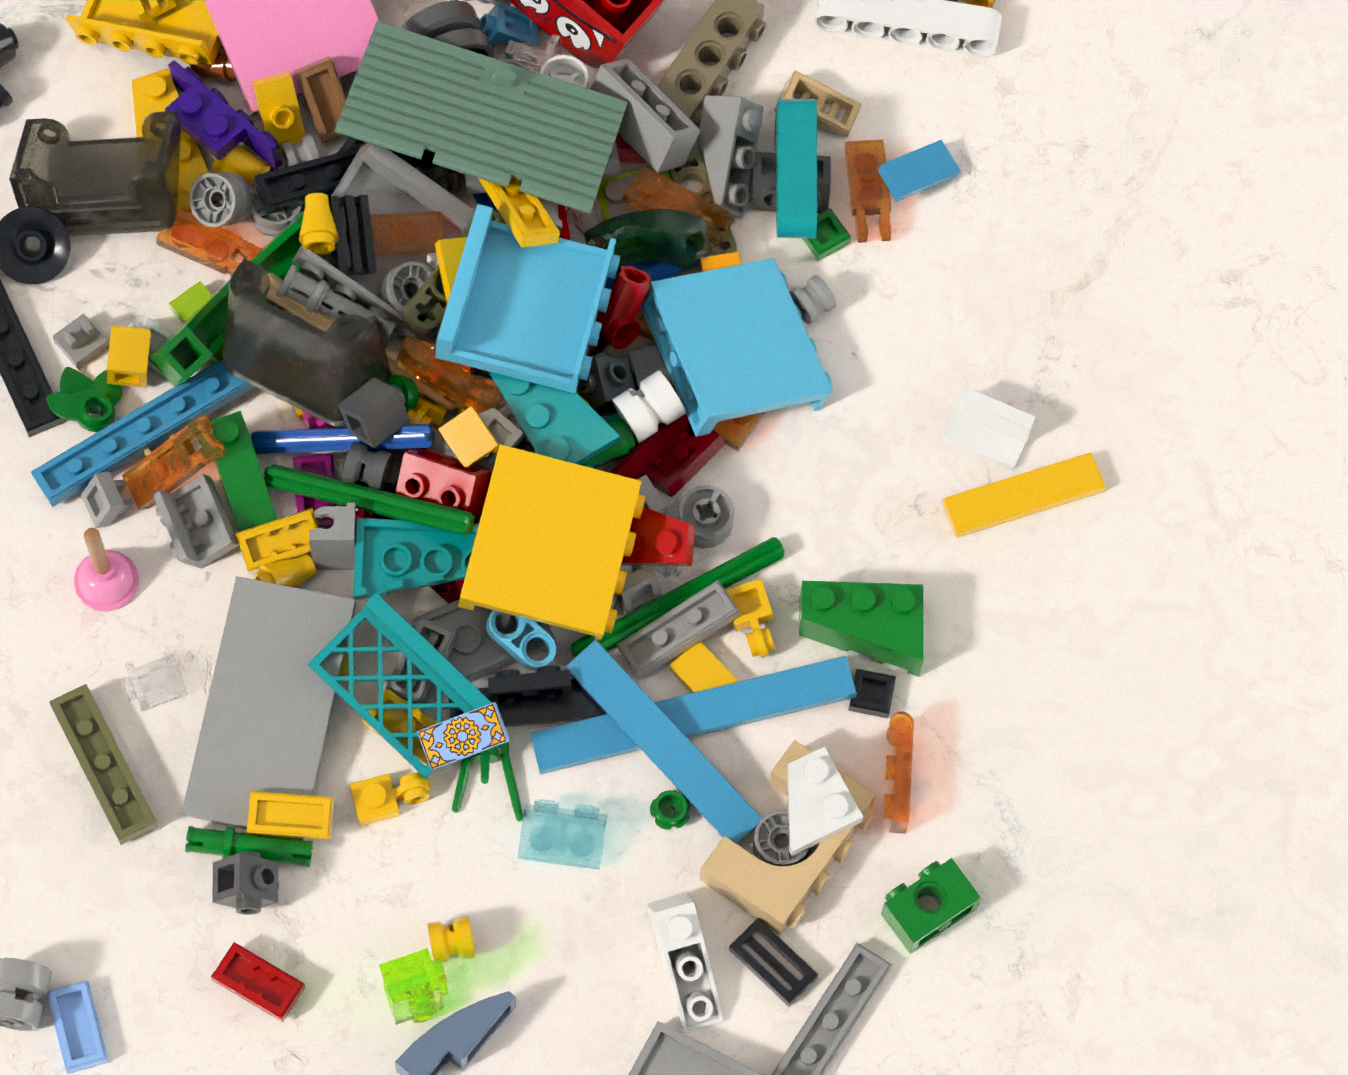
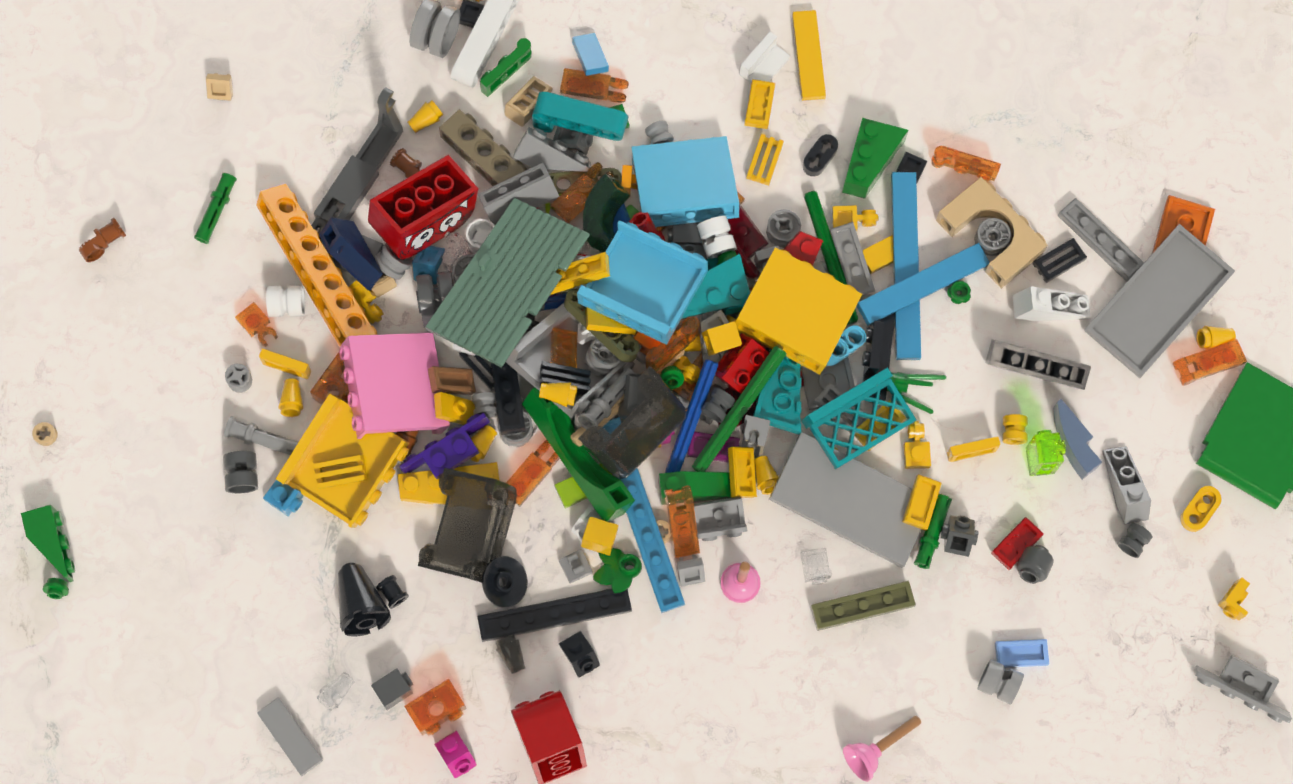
camera: 75 degrees left, 5 degrees up
light grey wheel [189,171,252,227] -> none
dark grey brick [338,377,410,448] -> none
tile [417,702,510,770] -> none
clear light blue bracket [518,799,608,870] -> none
white wing [787,746,863,856] -> none
green brick [881,858,981,954] -> none
none -> green plate [480,38,532,97]
none -> yellow plate [744,79,775,129]
none -> yellow tile [746,134,784,186]
none -> black beam [803,134,838,176]
none -> yellow tile [947,436,1001,462]
none -> brick [985,339,1091,390]
none -> dark grey head [1016,545,1054,584]

